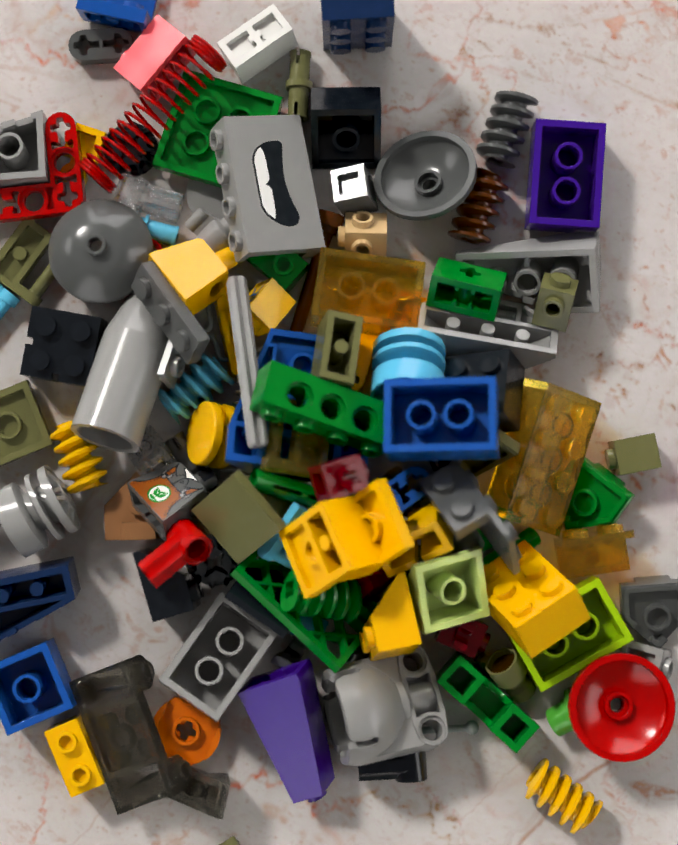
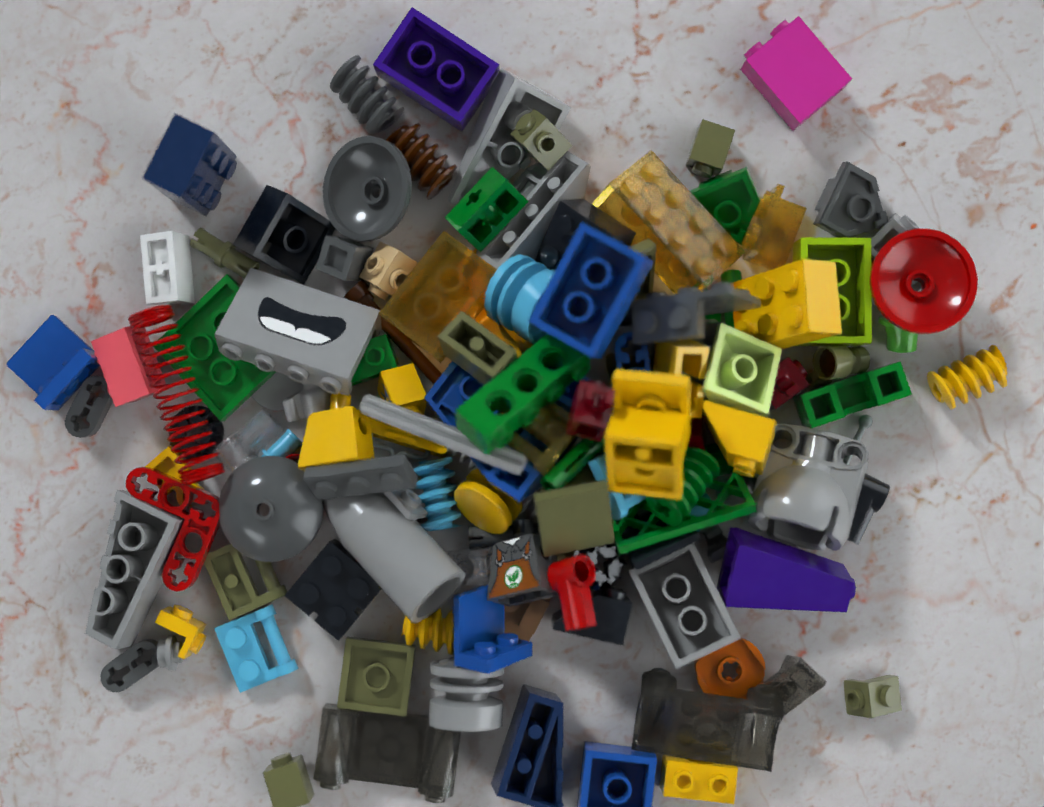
camera: 65 degrees left, 0 degrees up
none -> blue bracket [453,584,532,674]

